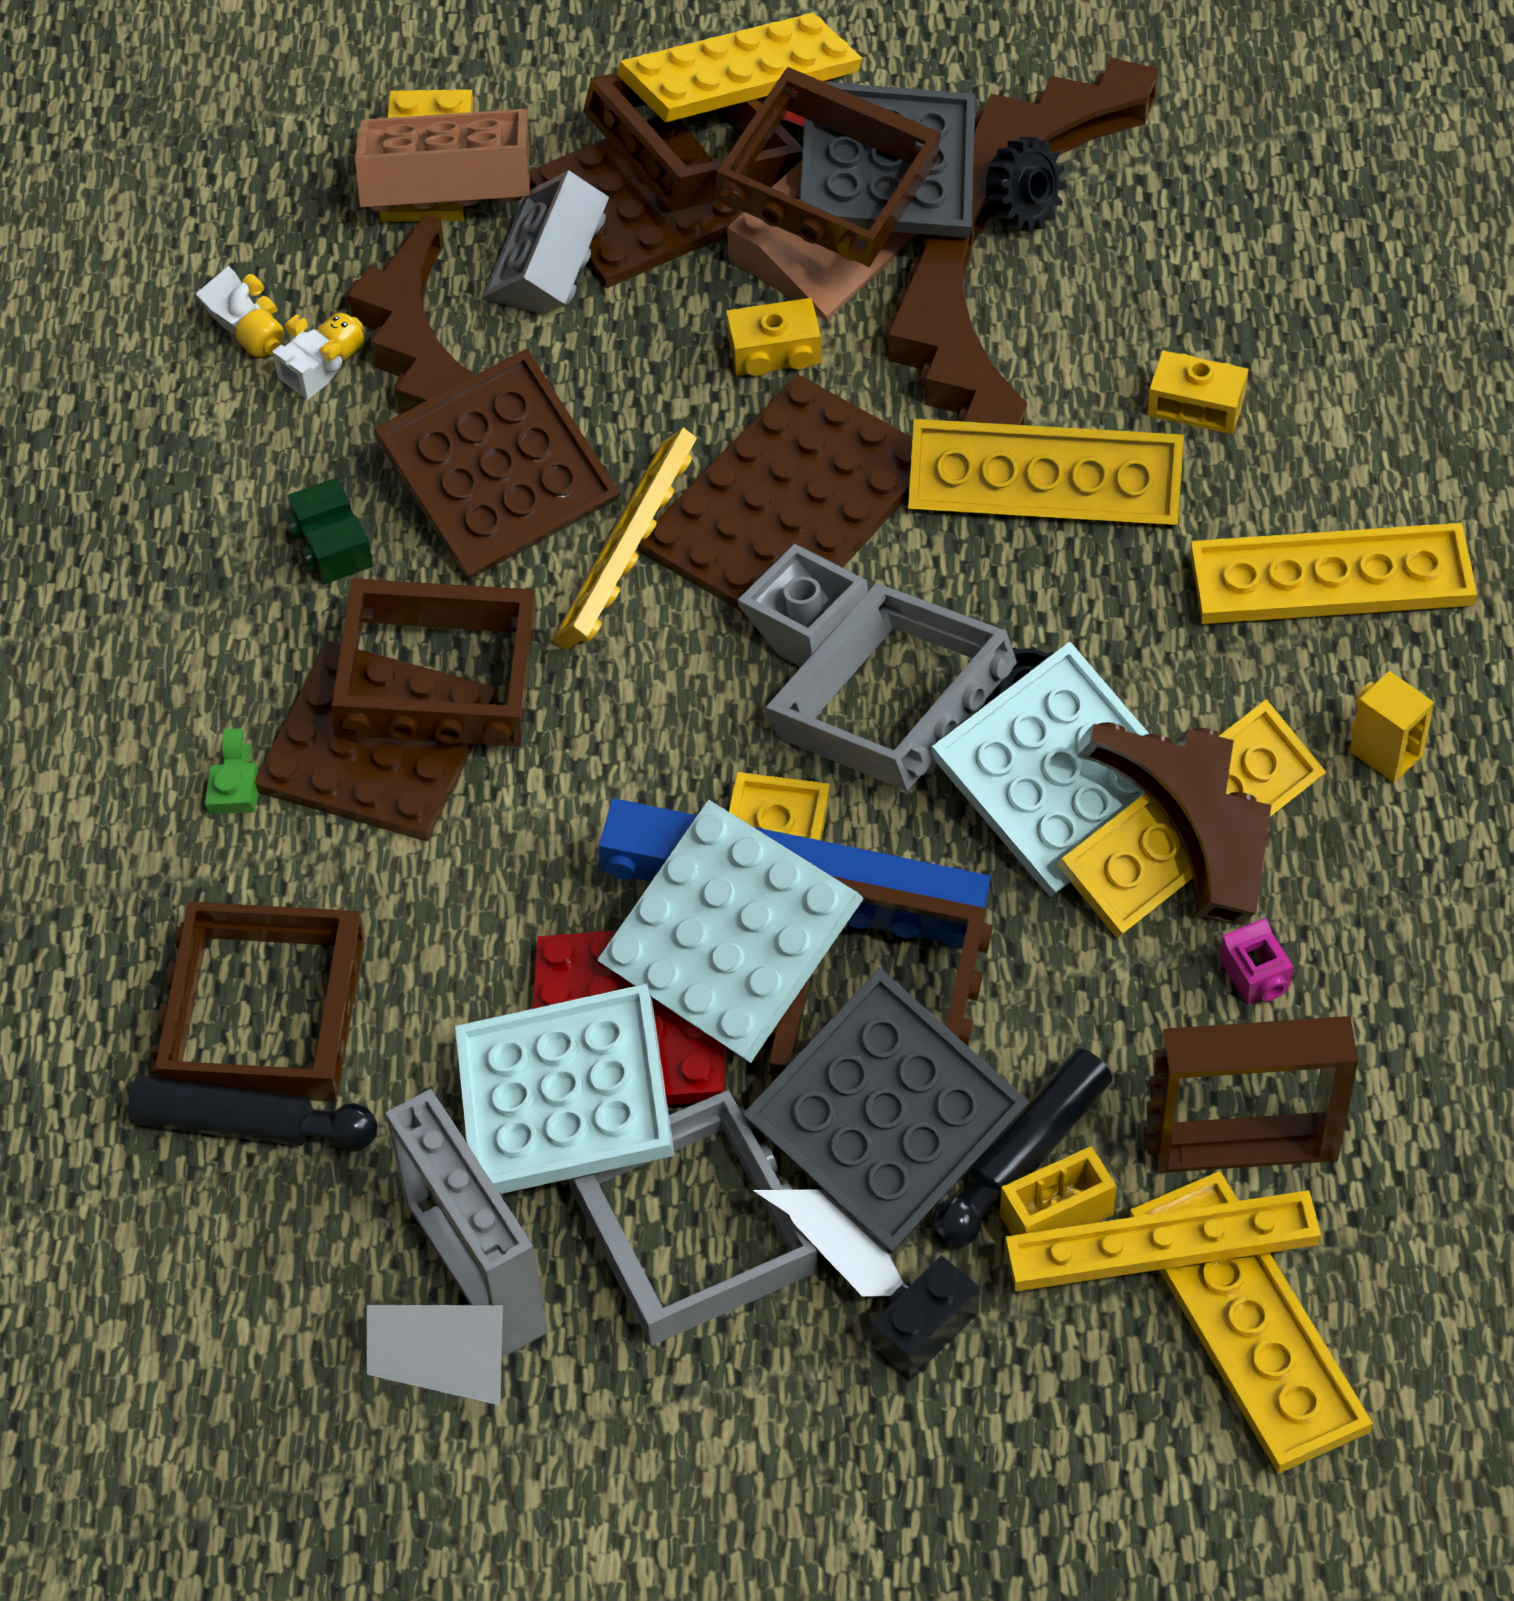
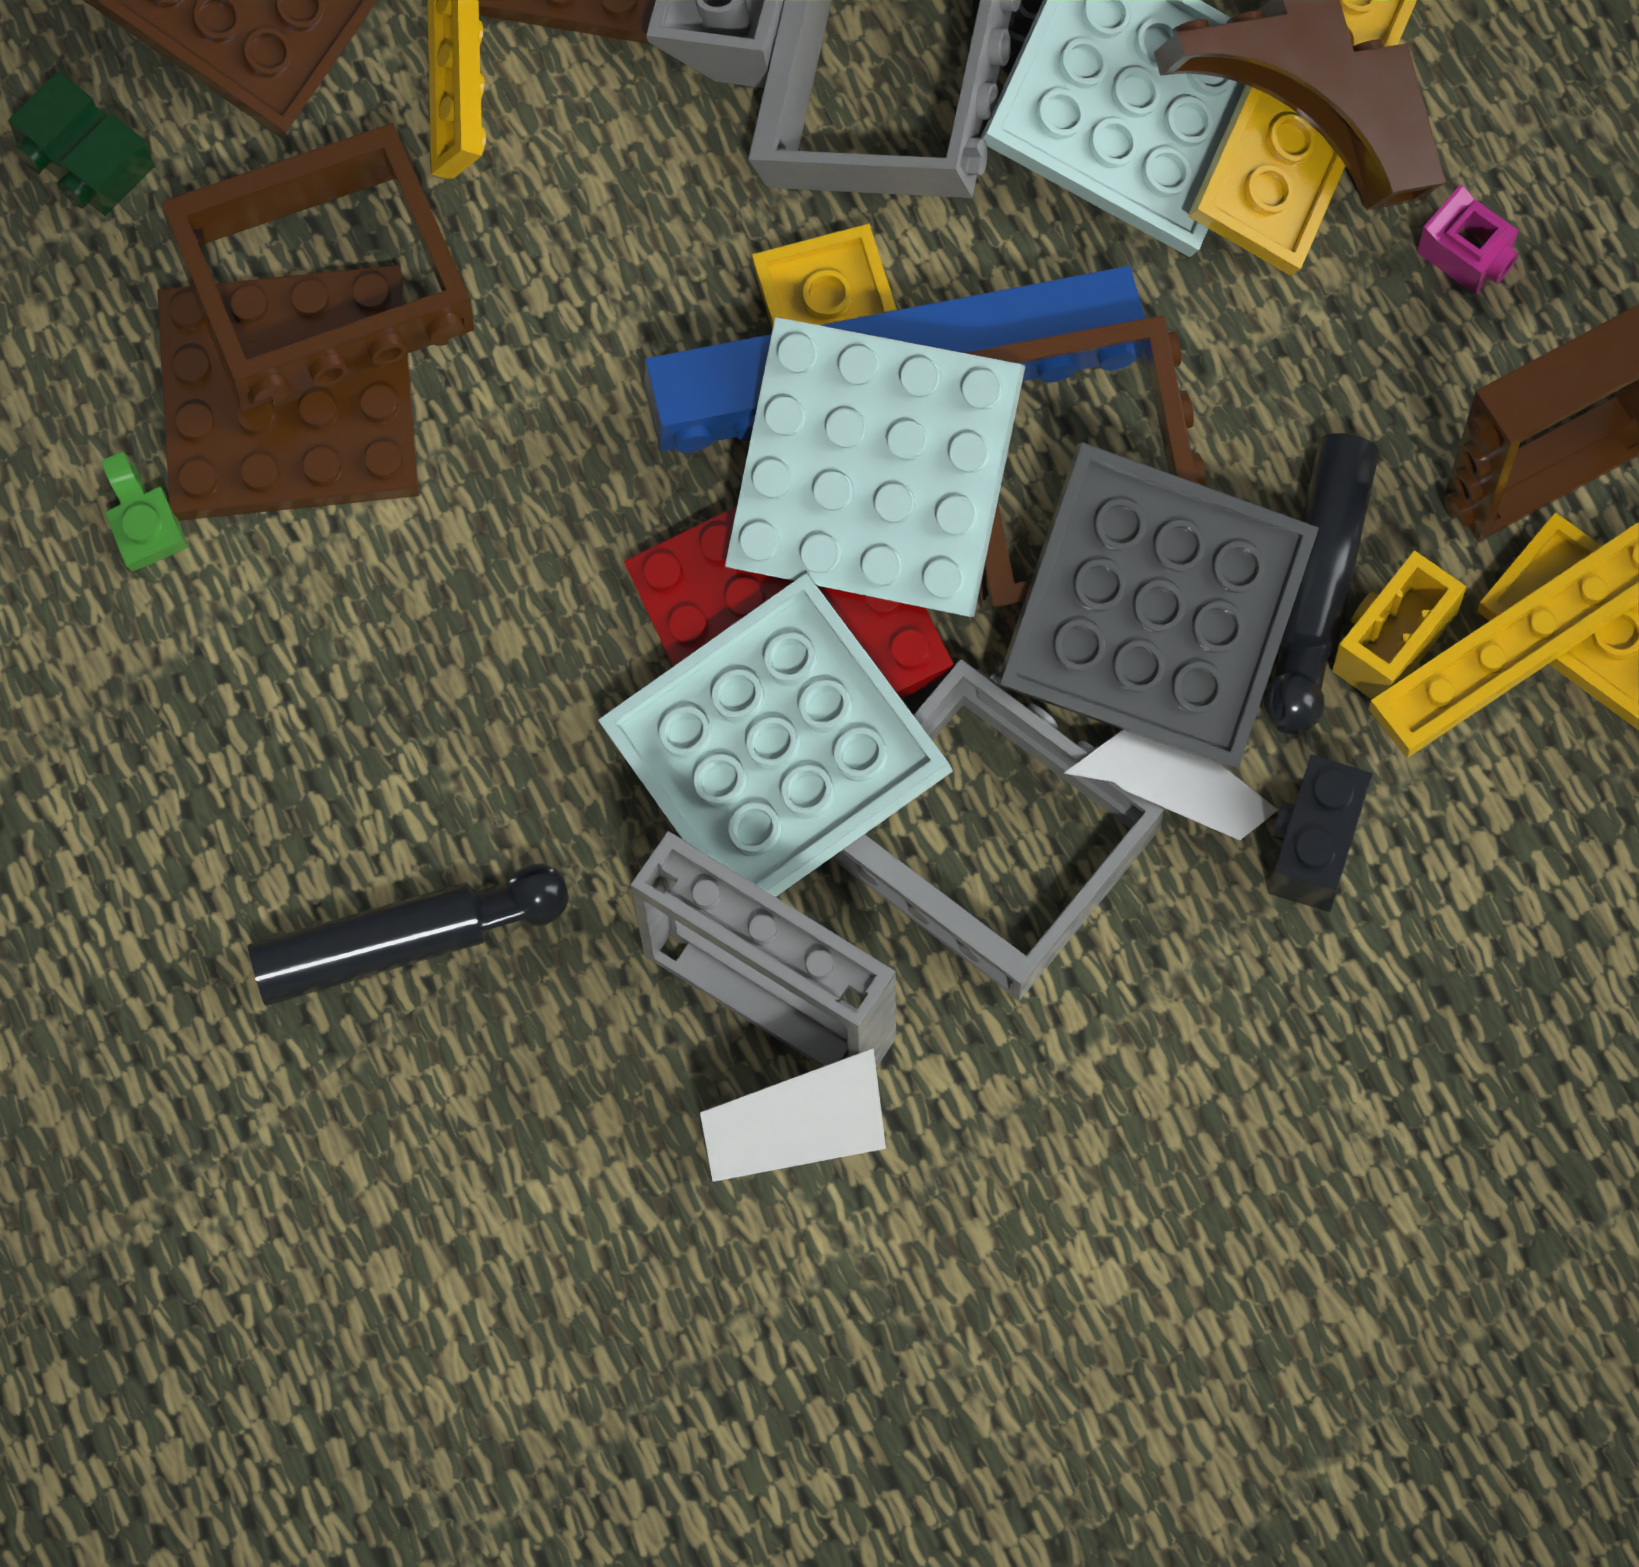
camera: 25 degrees left, 15 degrees up
reddish brown window [151,901,365,1102] -> none

